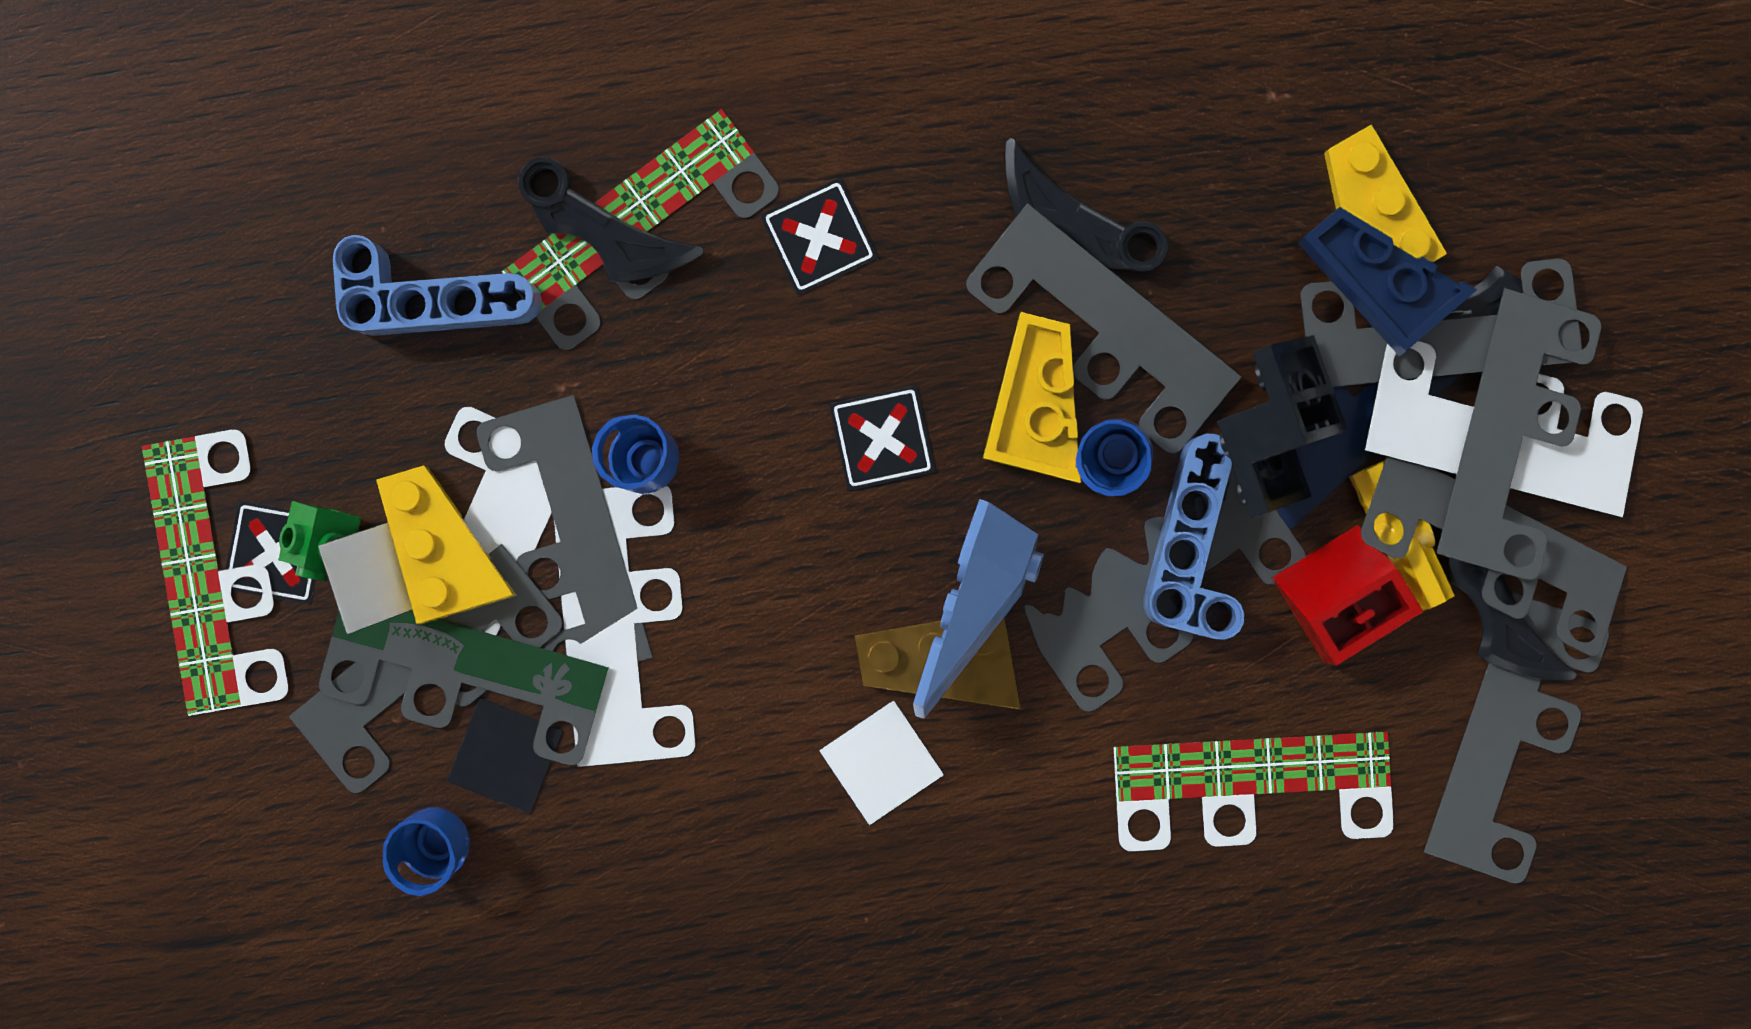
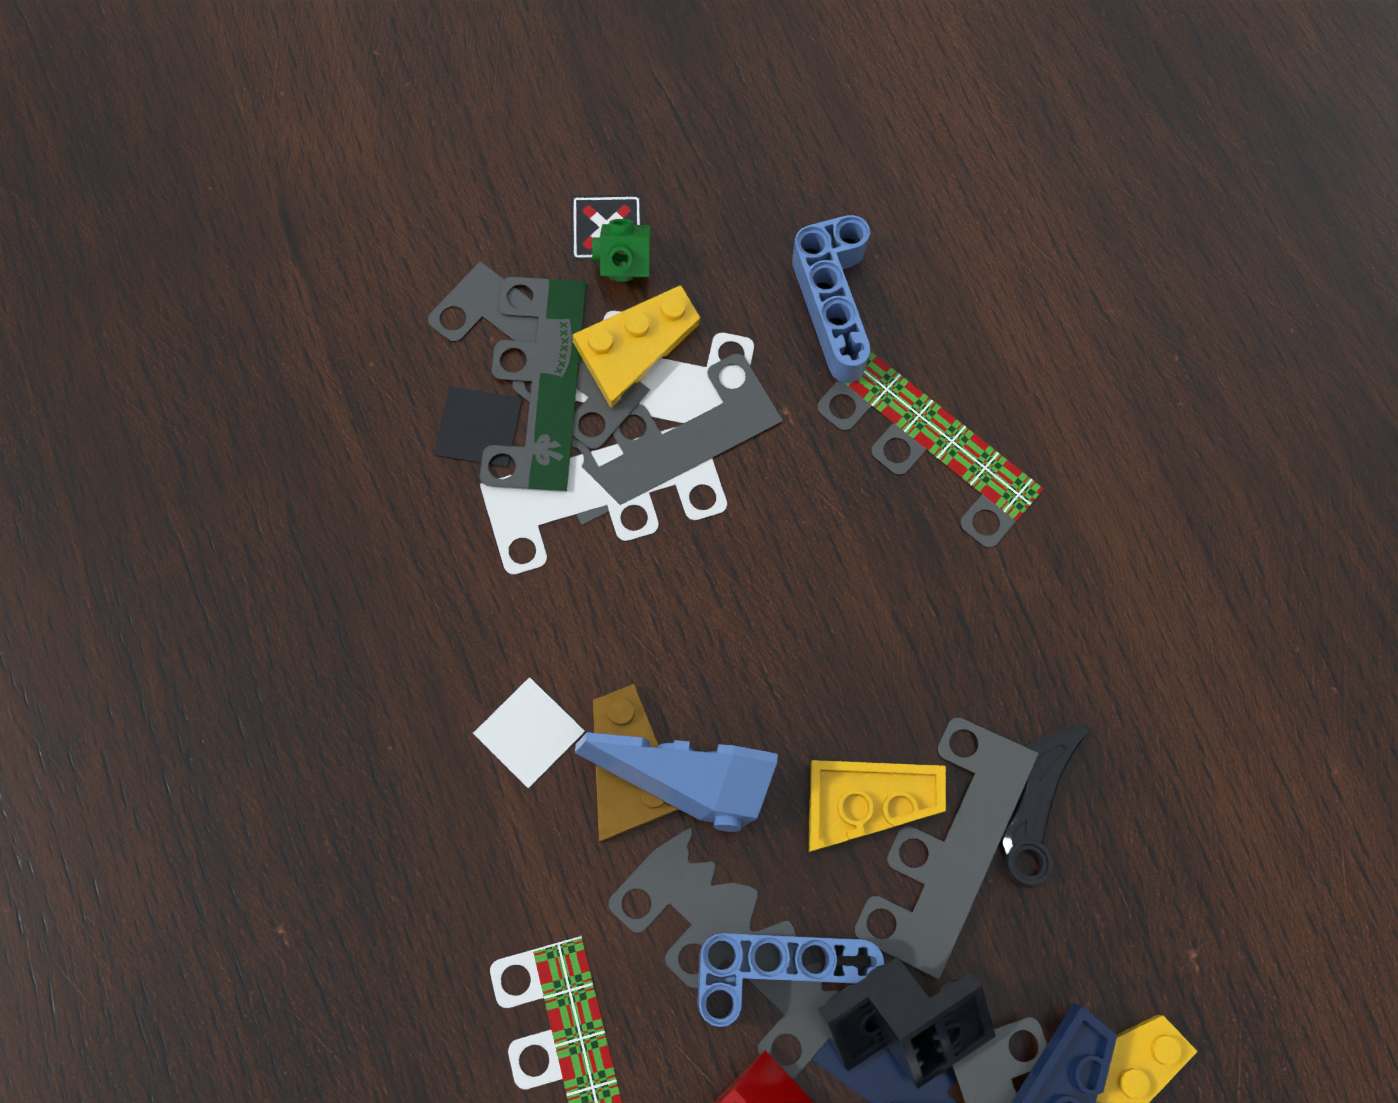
camera: 70 degrees right, 15 degrees down
piece [142,430,288,716] -> none
white sticker [318,523,412,634] -> none
blue helmet [383,807,470,896] -> none
black piece [518,157,704,282] -> none
blue helmet [592,414,680,494] -> none
black sticker [760,177,878,296] -> none
black sticker [829,385,935,491] -> none
blue helmet [1076,419,1153,496] -> none

